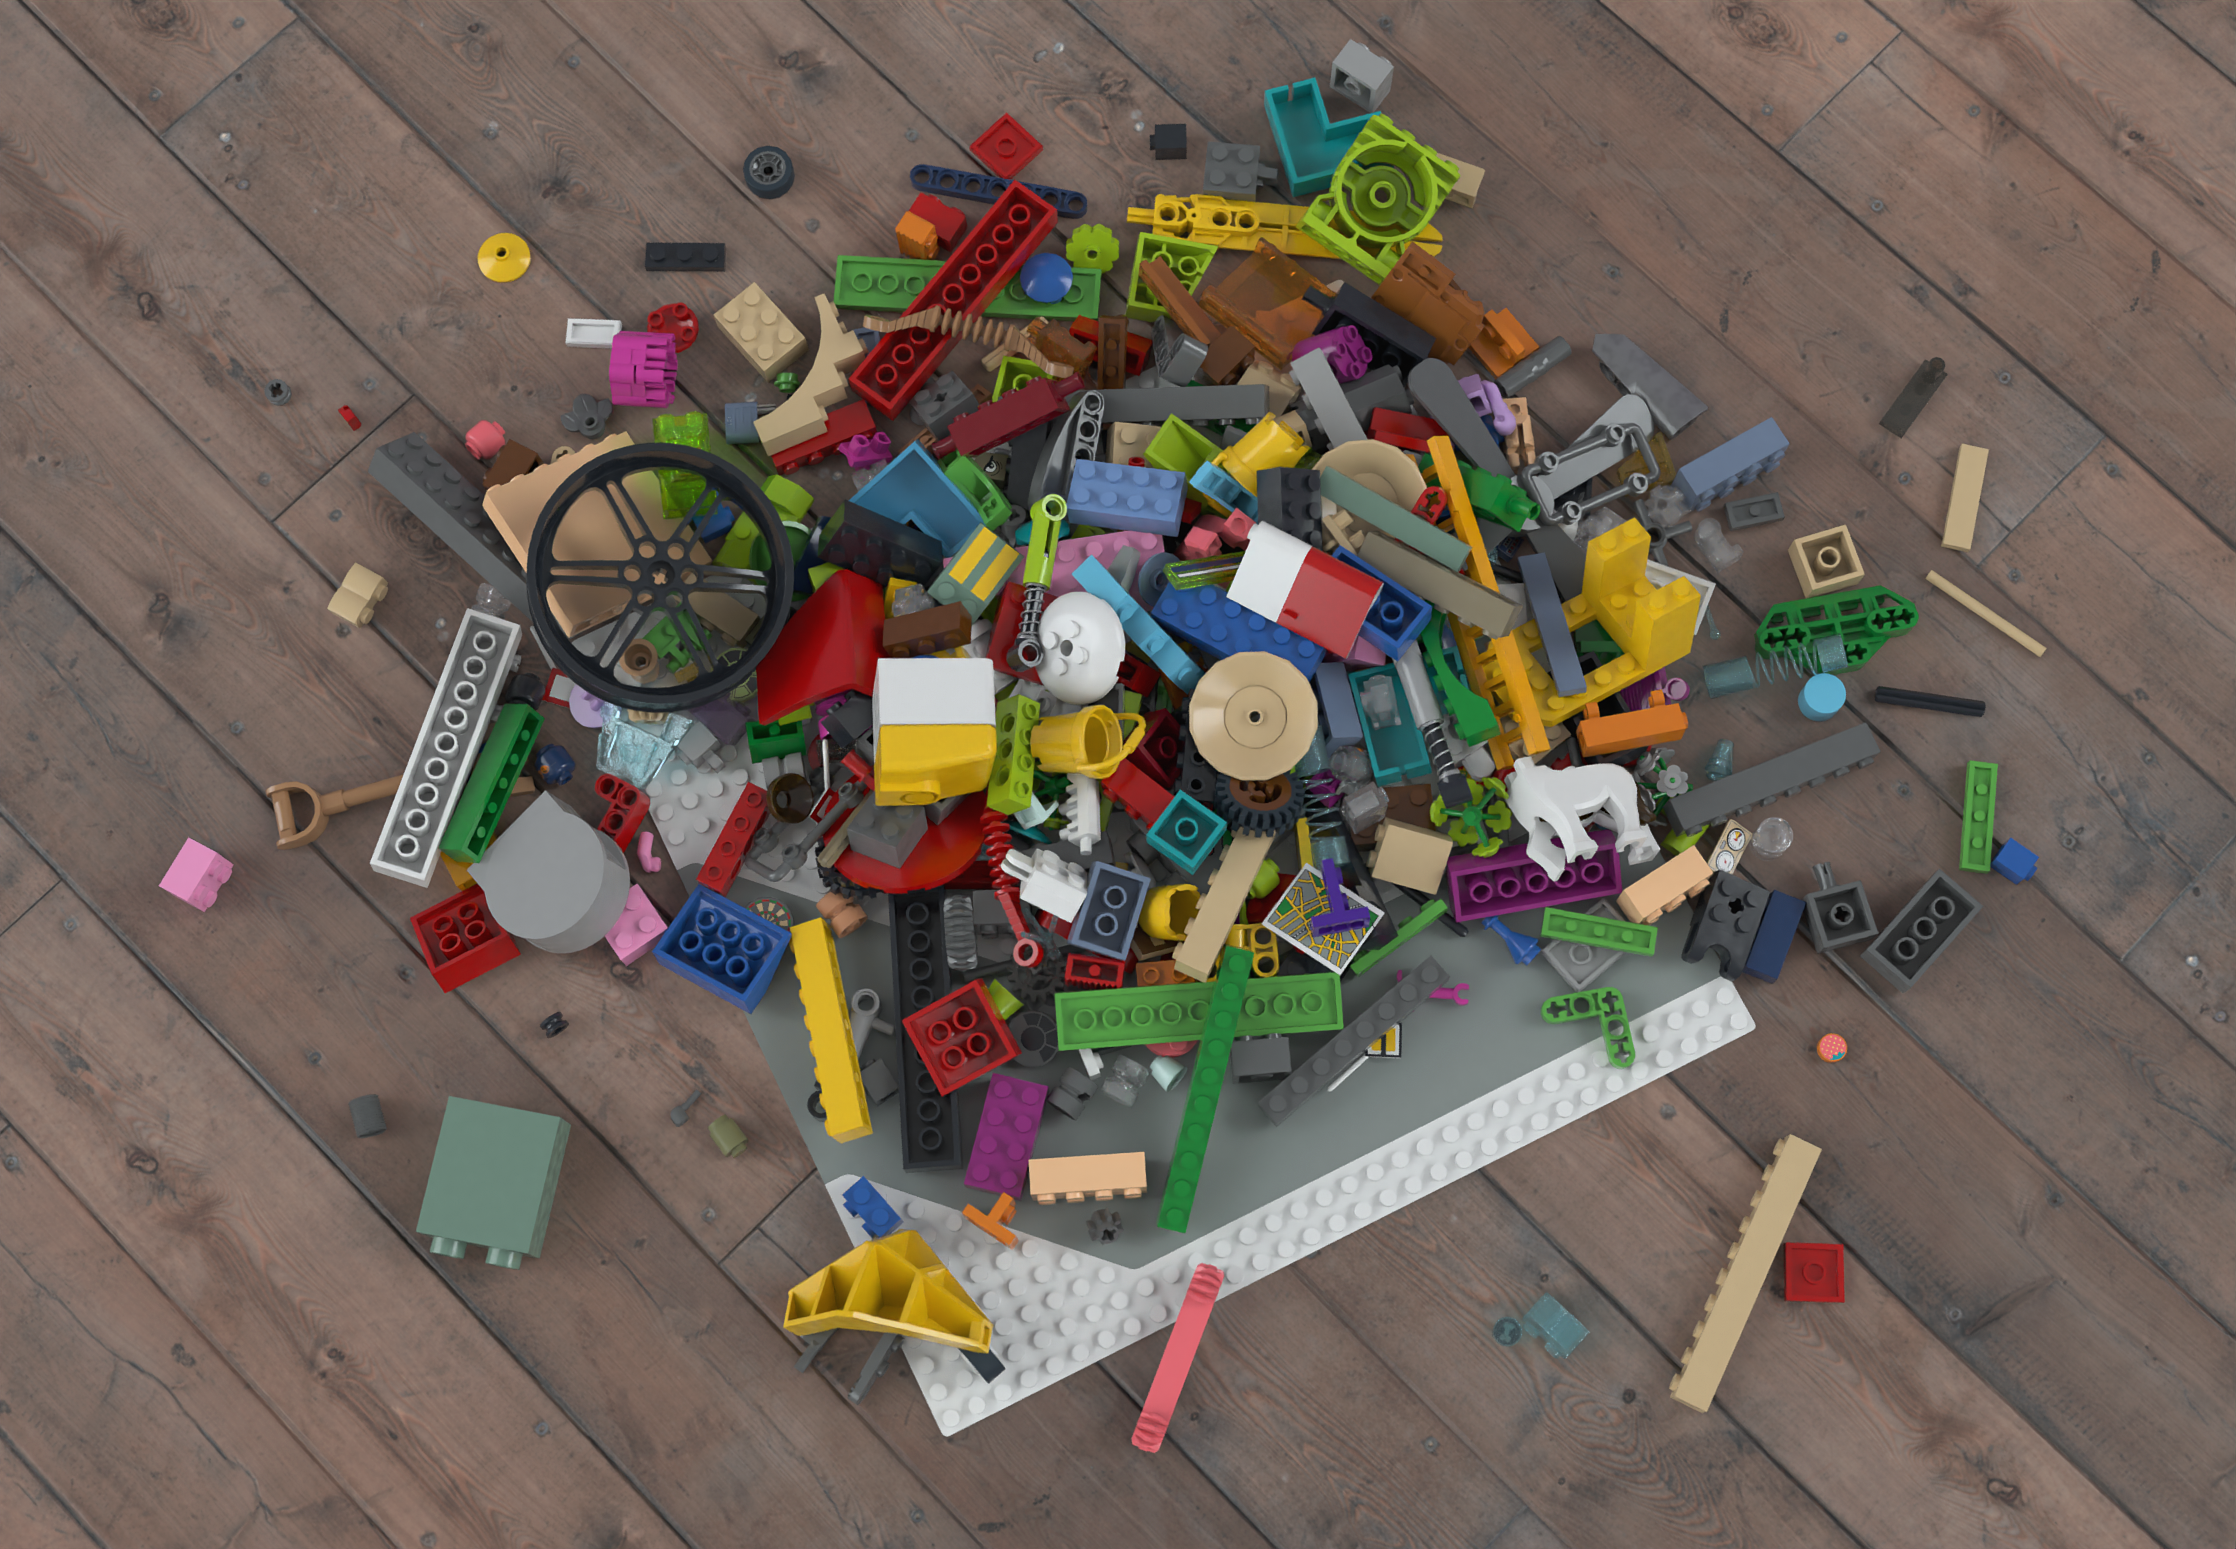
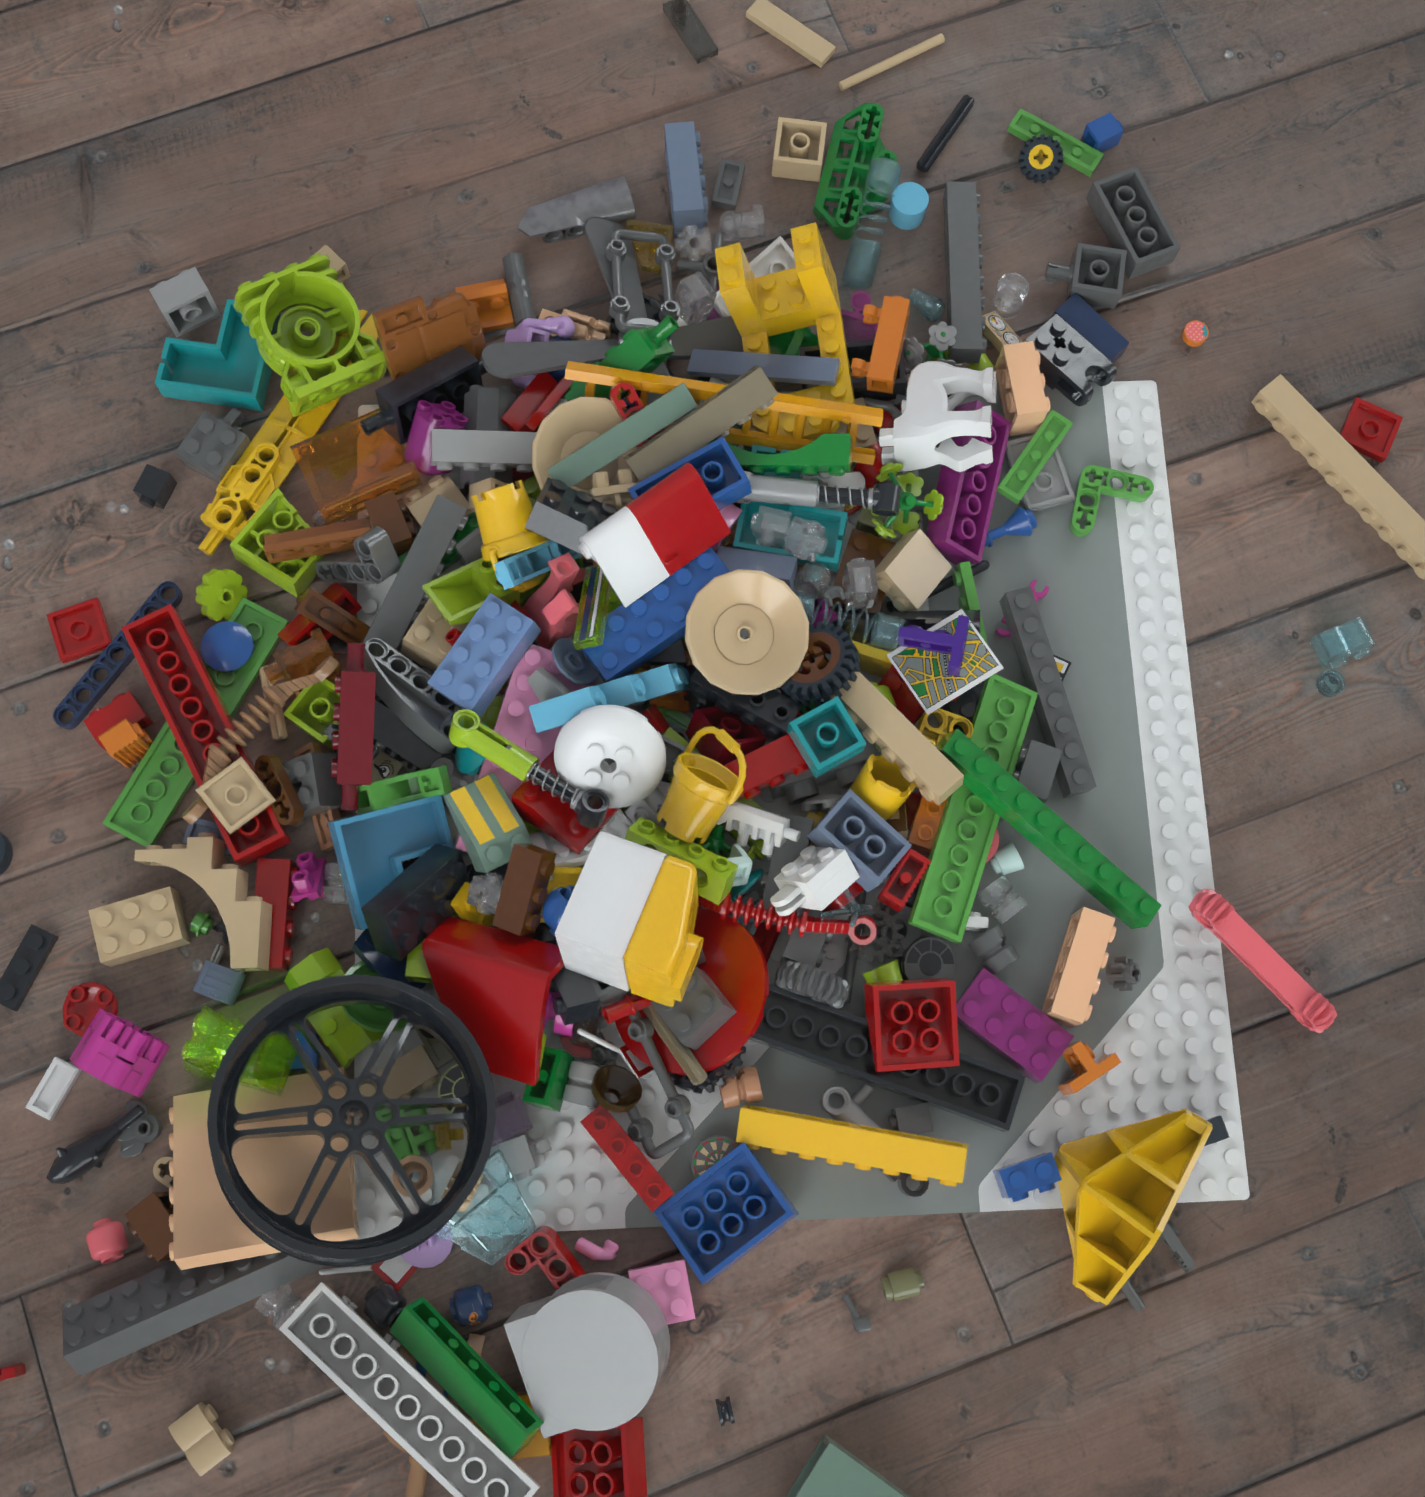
camera: 75 degrees left, 0 degrees up
none -> black piece [46,1104,146,1184]
none -> tan tile [196,757,276,835]
none -> reddish brown beam [254,755,304,825]
none -> clear brick [785,516,828,562]
none -> black wheel [1019,134,1063,183]

